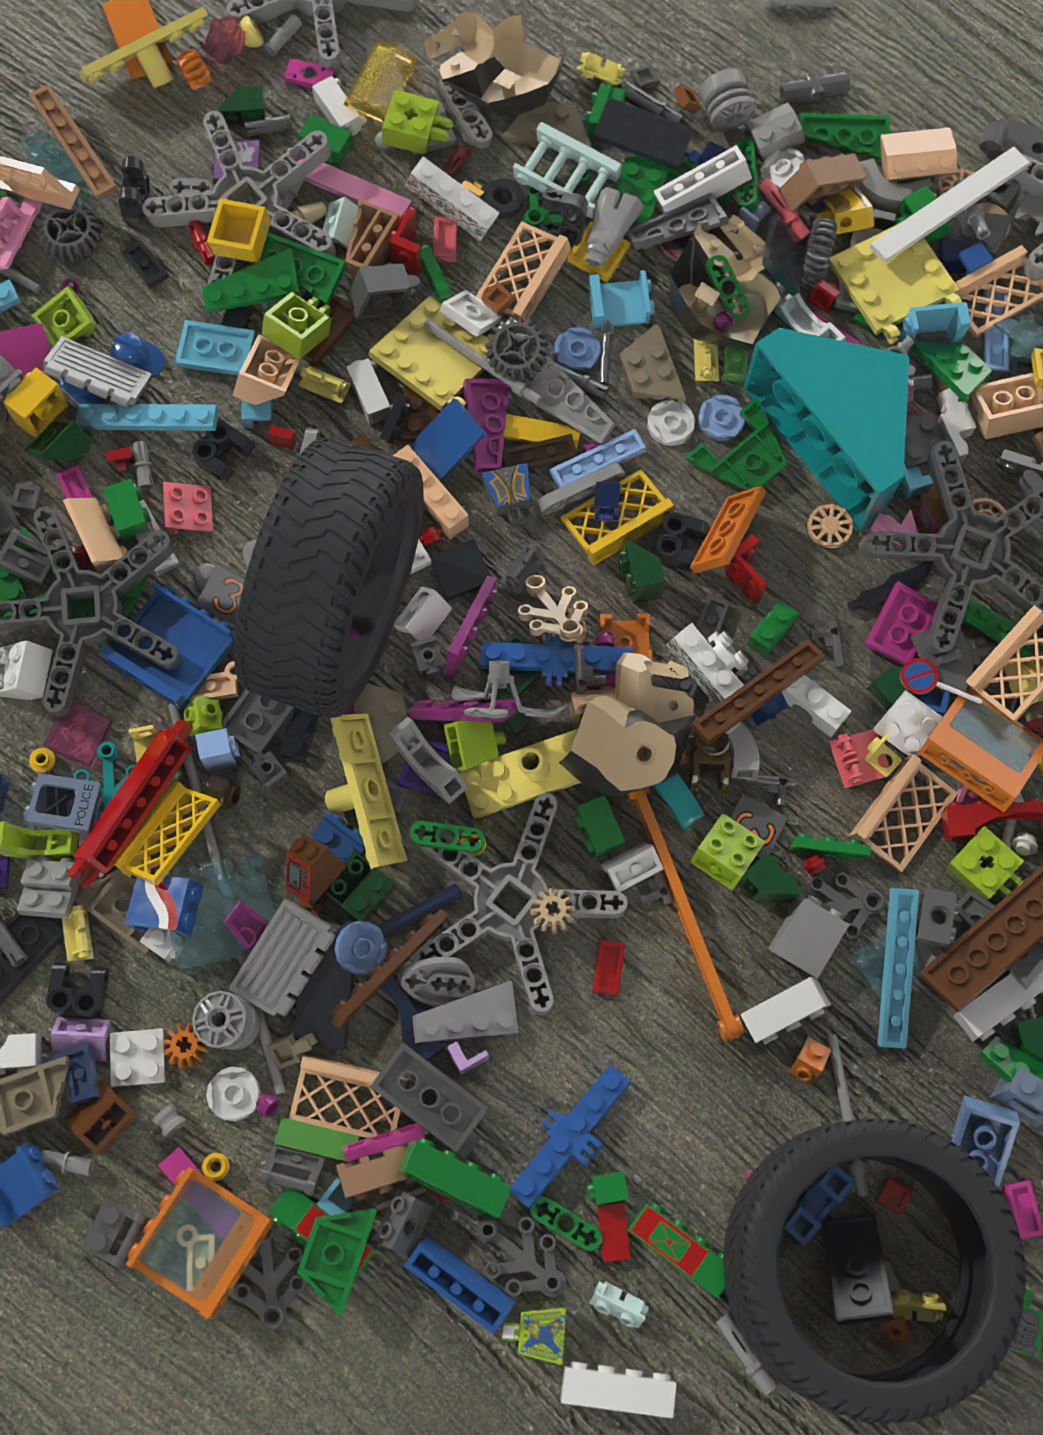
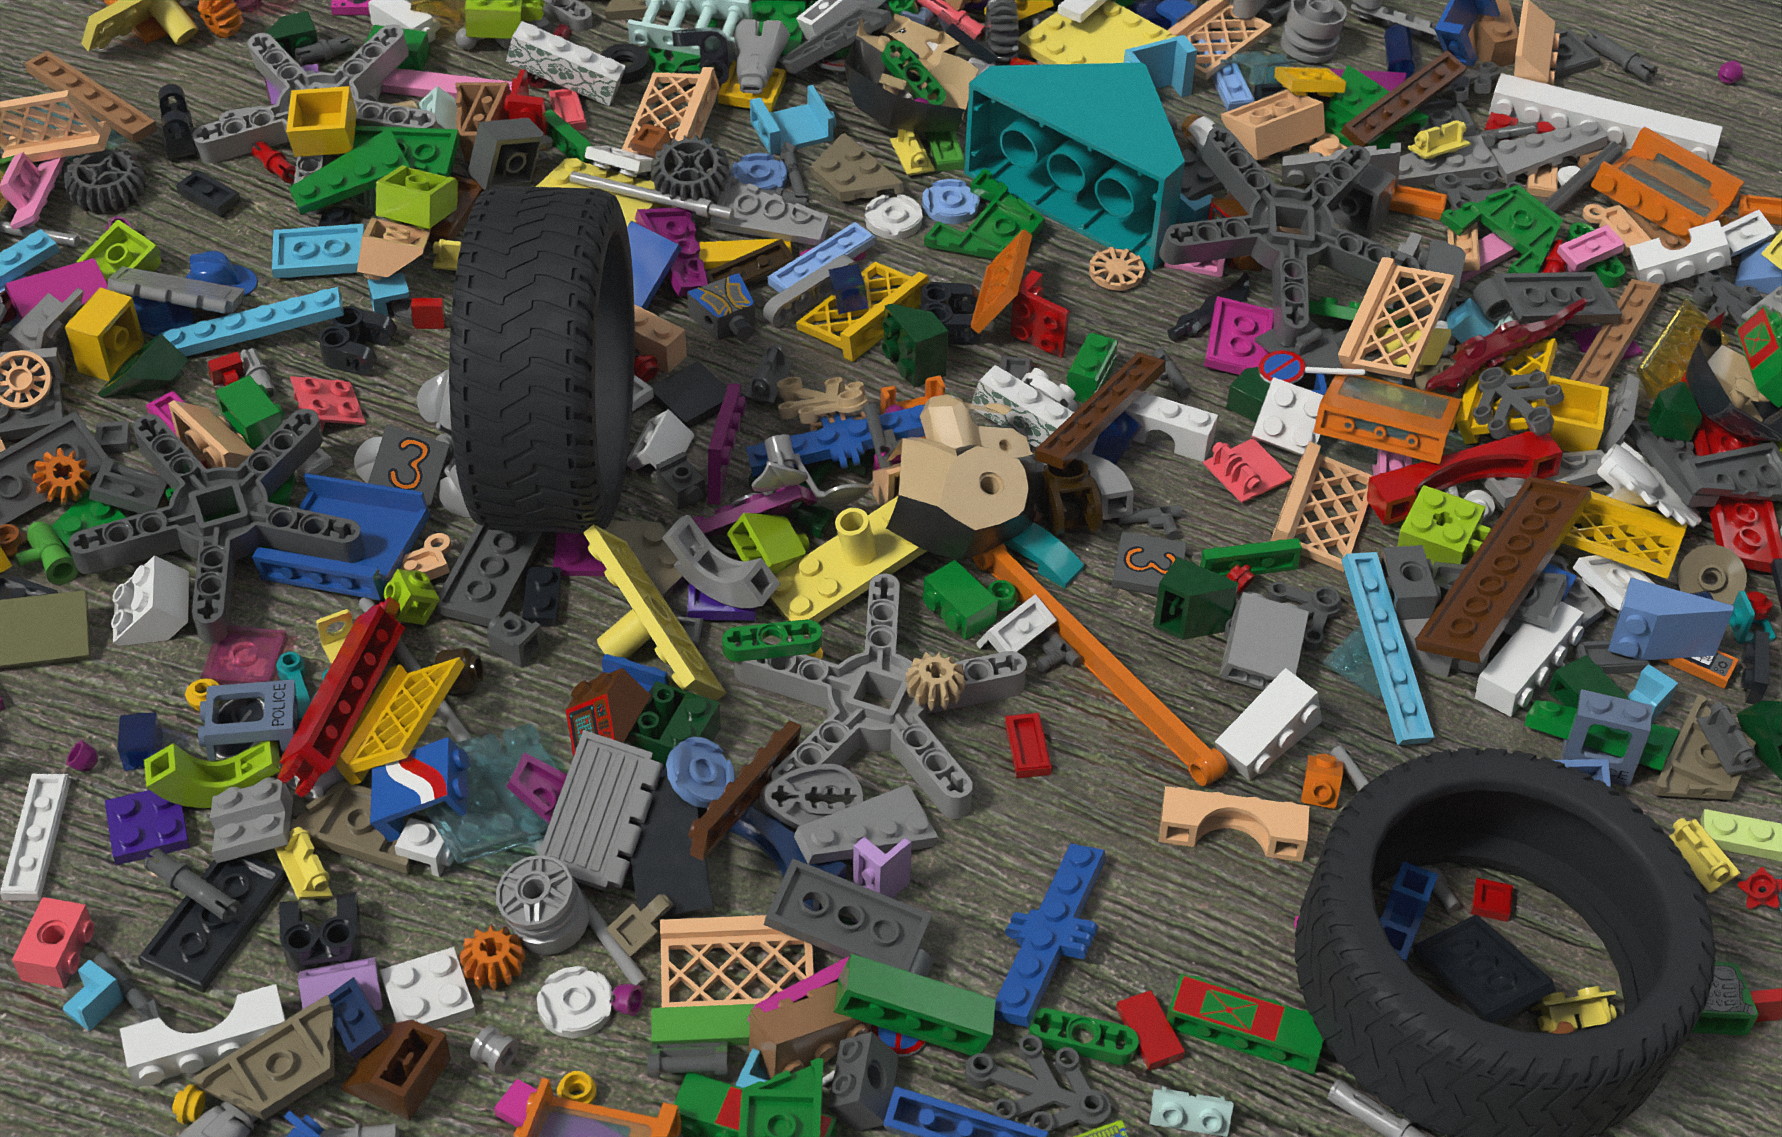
camera: 15 degrees left, 25 degrees down
light blue brick [196,728,240,772] -> none
dark blue axle [377,884,462,939] -> none
green brick [587,1171,629,1206] -> none
lime bracket [690,814,765,891] -> none
light yellow bracket [864,733,902,778] -> none
green wing [912,342,992,402] -> none
none -> green plate [987,580,1018,611]
none -> light nougat arch [1158,786,1309,862]

